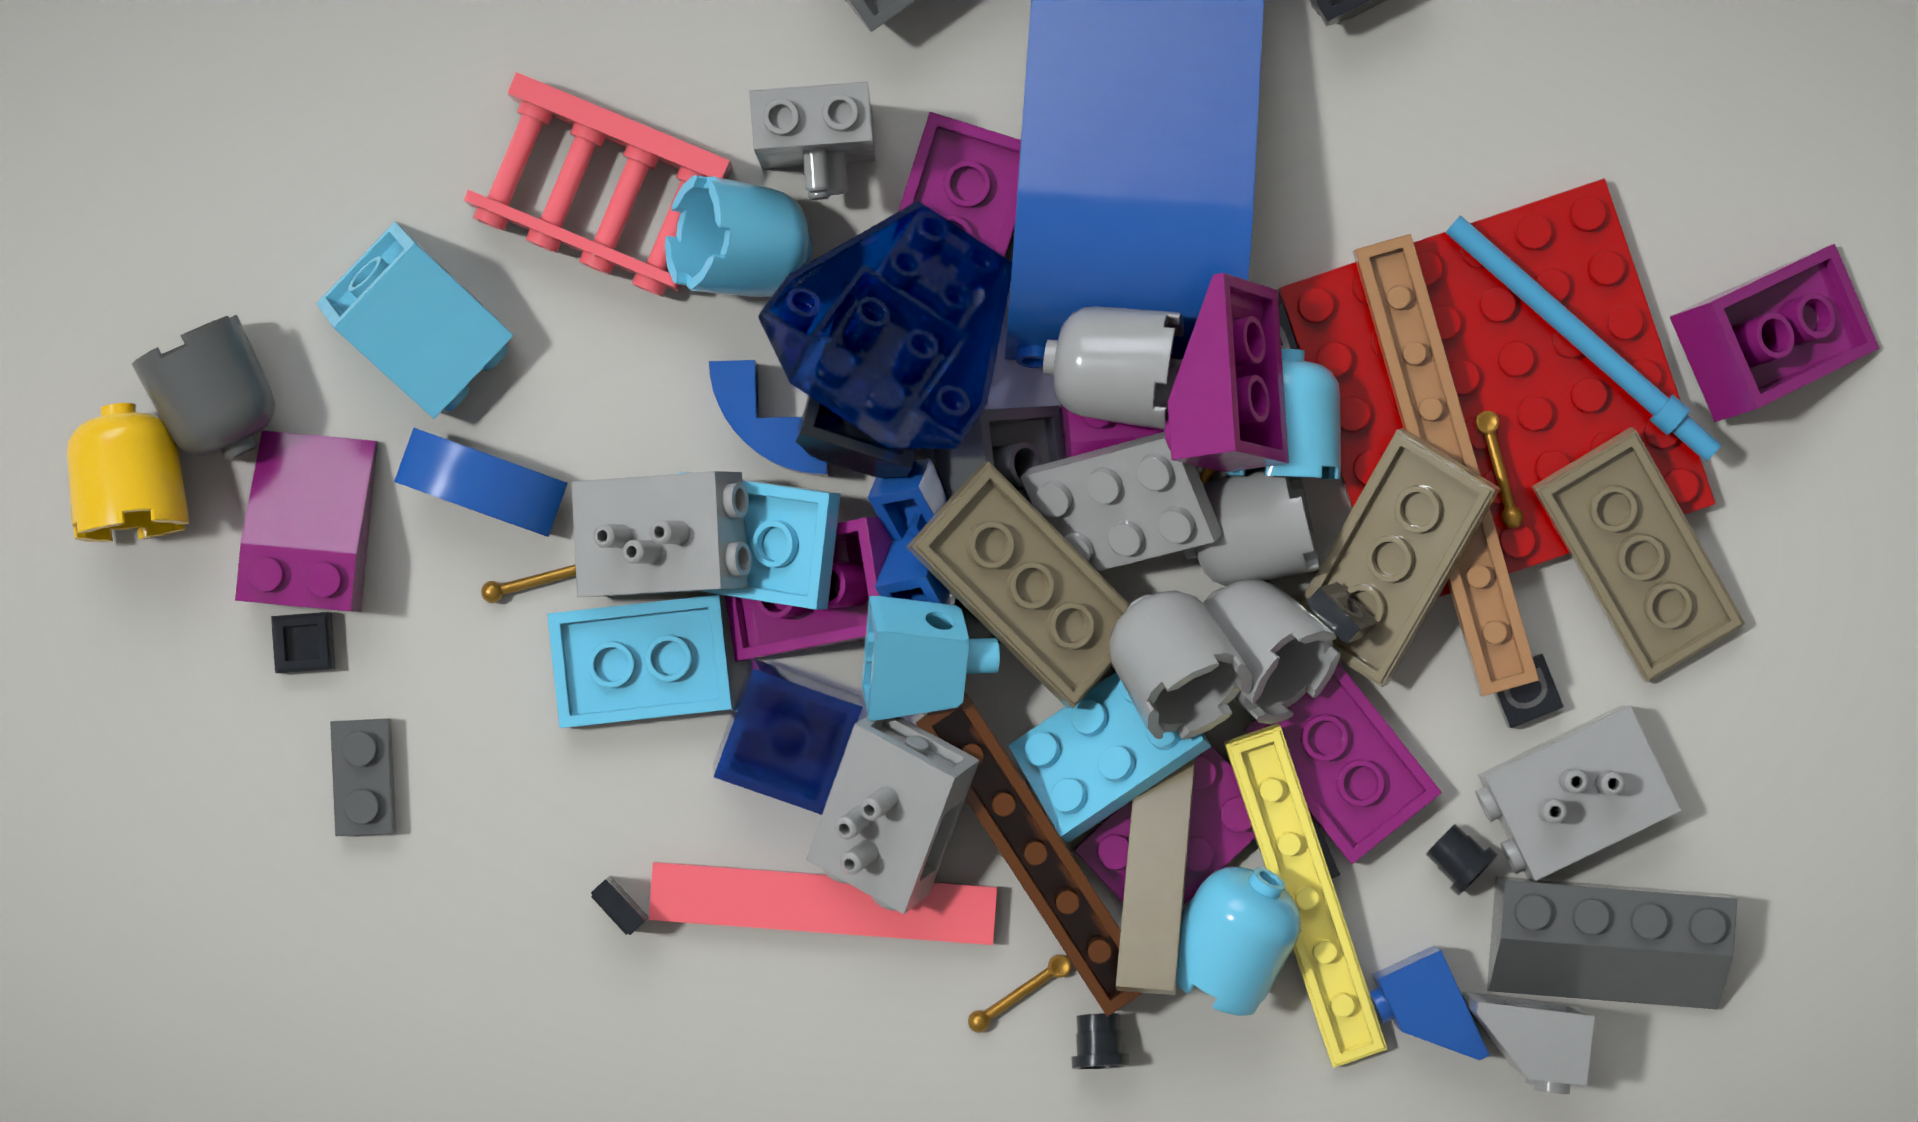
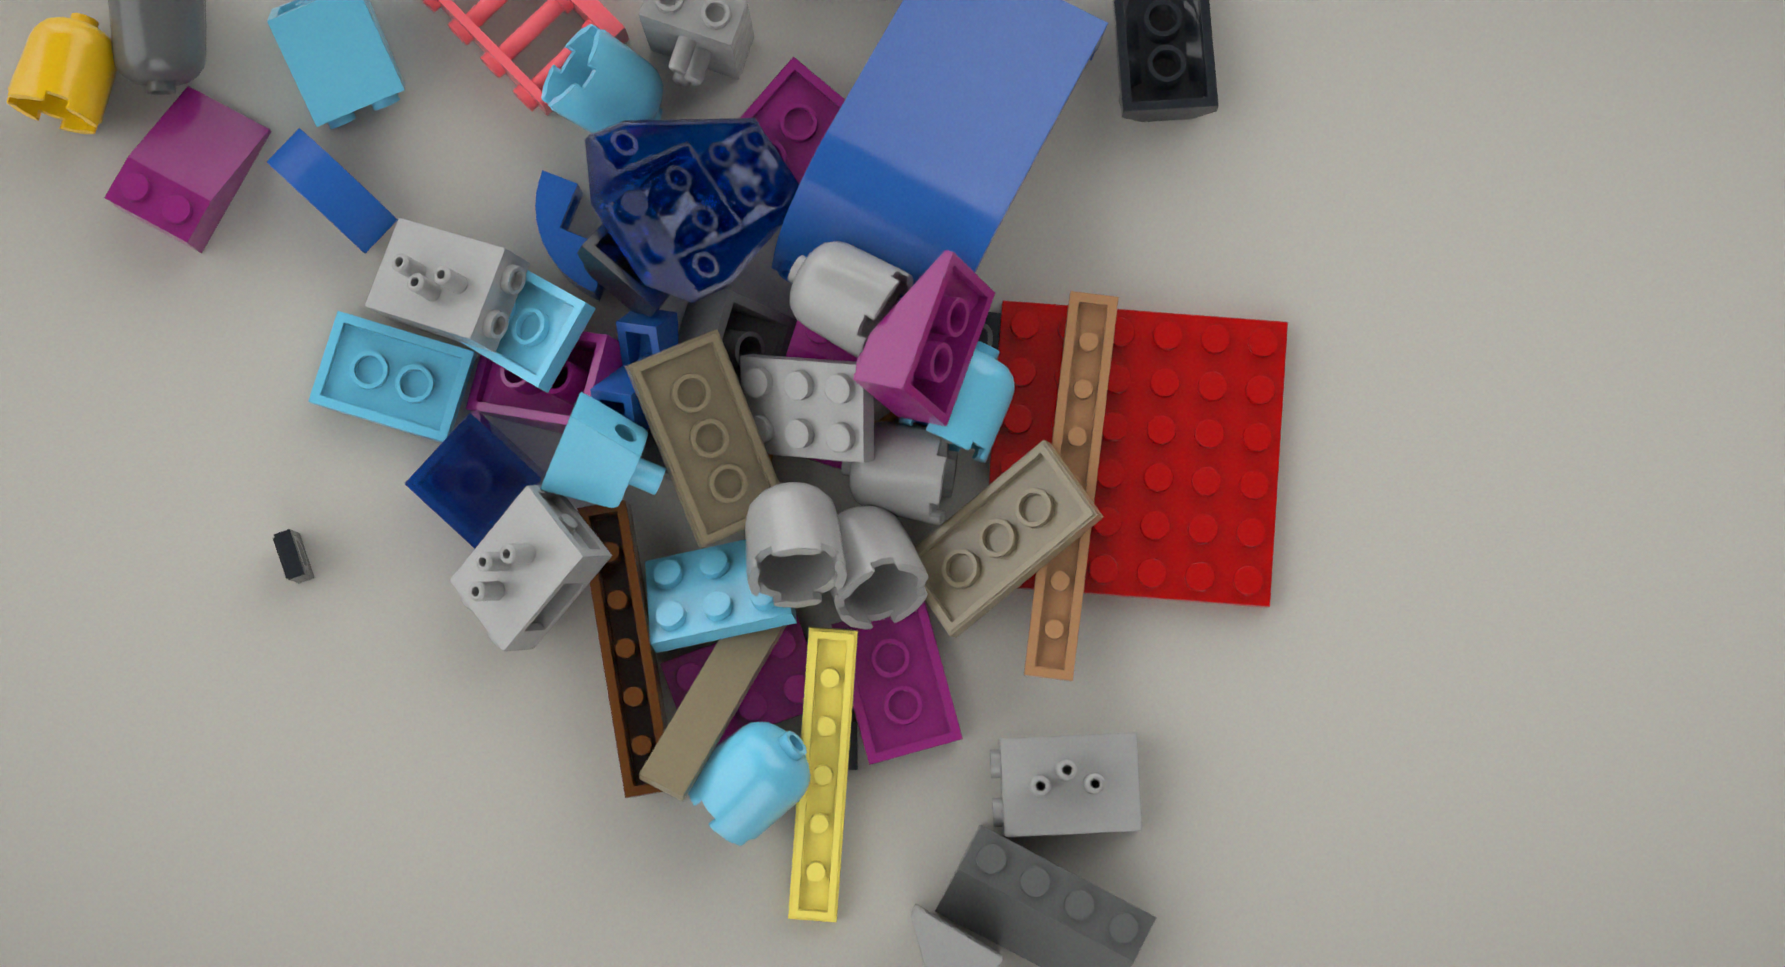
camera: 25 degrees right, 5 degrees down
black tile [271,612,336,674] -> none
dark grey plate [330,718,396,836] -> none
pearl gold hinge [481,564,576,603] -> none
coral tile [648,861,997,945] -> none
pearl gold hinge [968,954,1071,1033] -> none
black piece [1071,1013,1130,1070] -> none
black tile [1306,582,1378,643] -> none
blue slope [1369,946,1490,1060] -> none
black piece [1426,824,1498,896] -> none
dark azure bar [1445,215,1721,462] -> none
pearl gold hinge [1475,411,1524,529] -> none
black tile [1494,654,1564,728] -> none
dark tan tile [1531,427,1746,683] -> none
magenta slope [1670,243,1880,422] -> none

